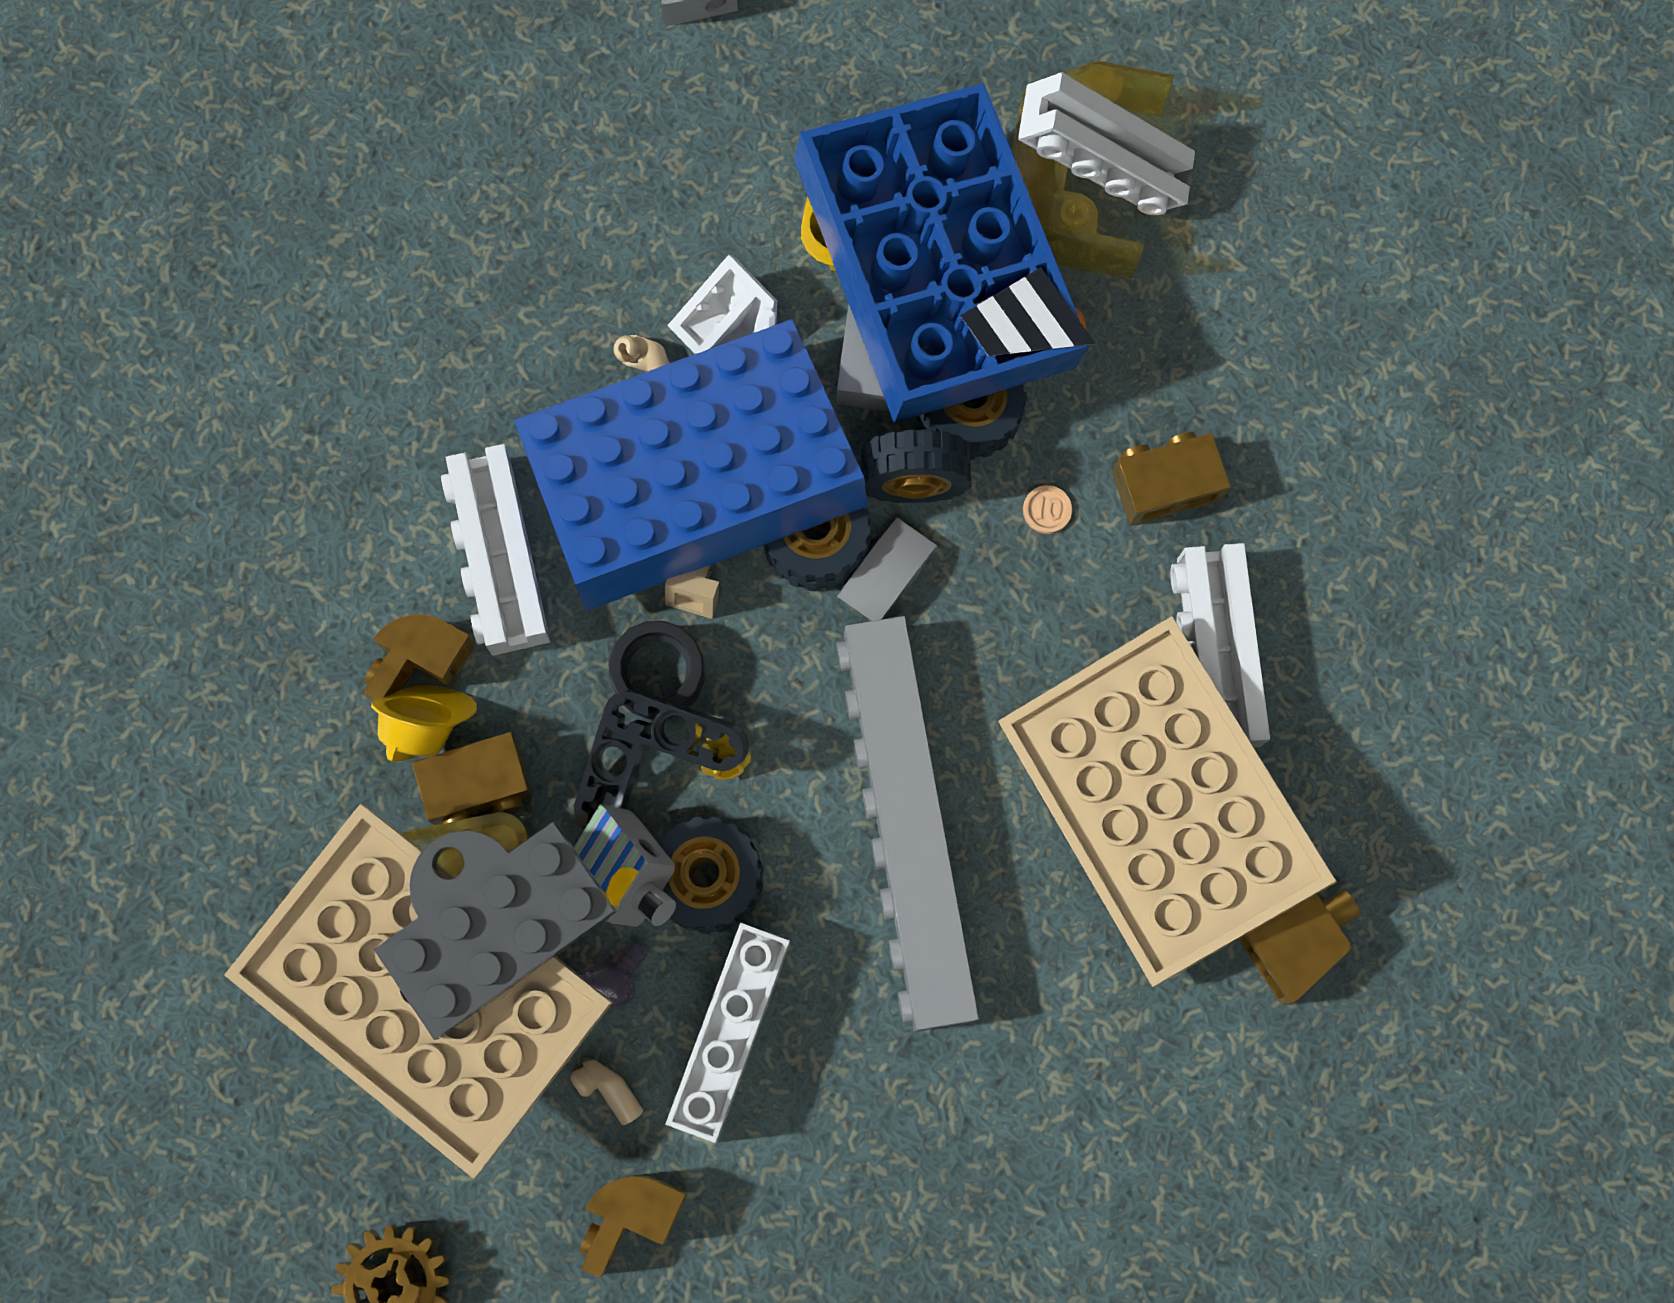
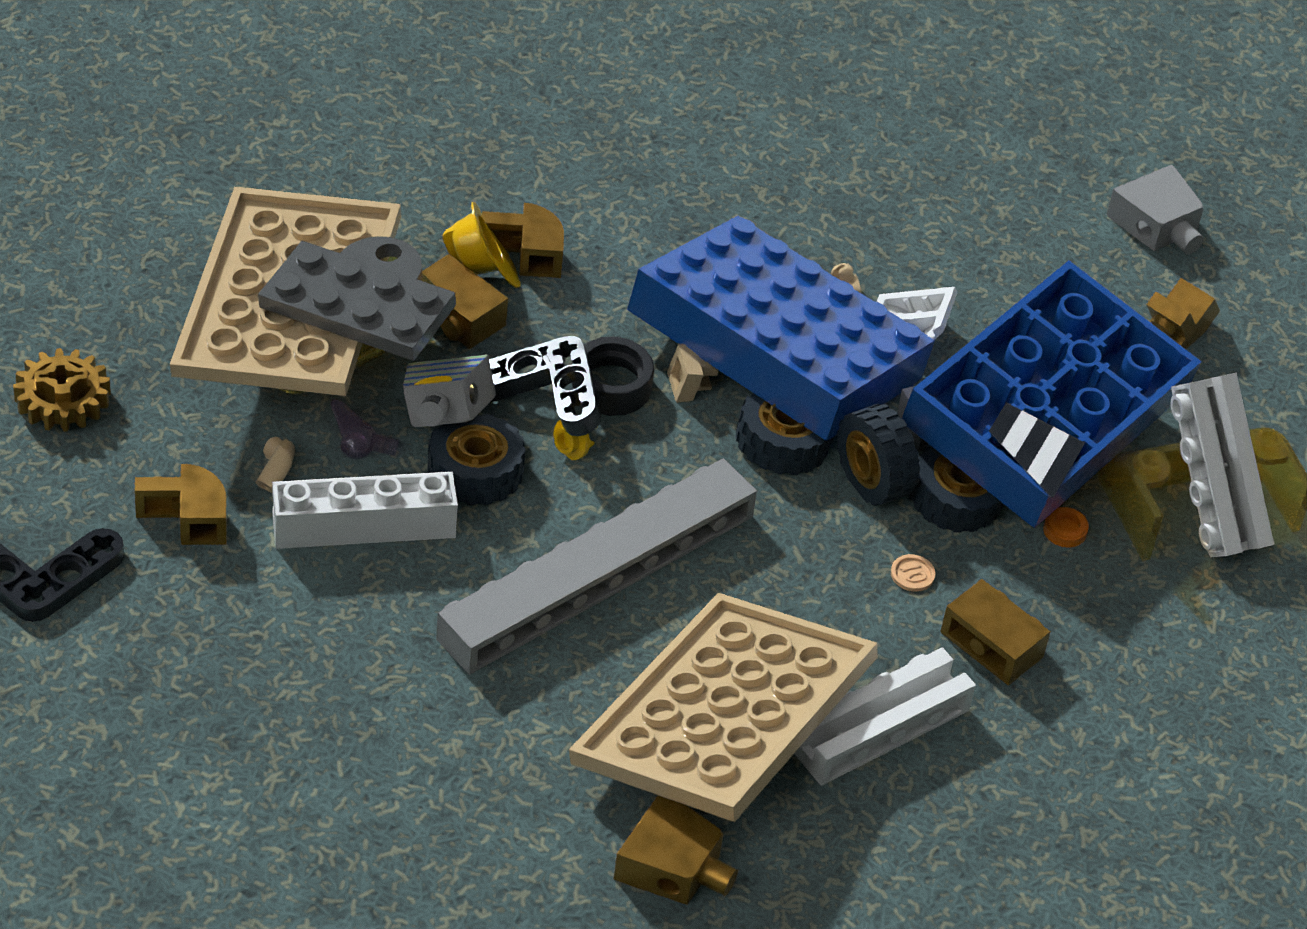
camera: 60 degrees right, 30 degrees down
white brick [441,444,551,656] -> none
light grey slope [837,518,938,621] -> none
none -> pearl gold brick [1146,278,1220,349]

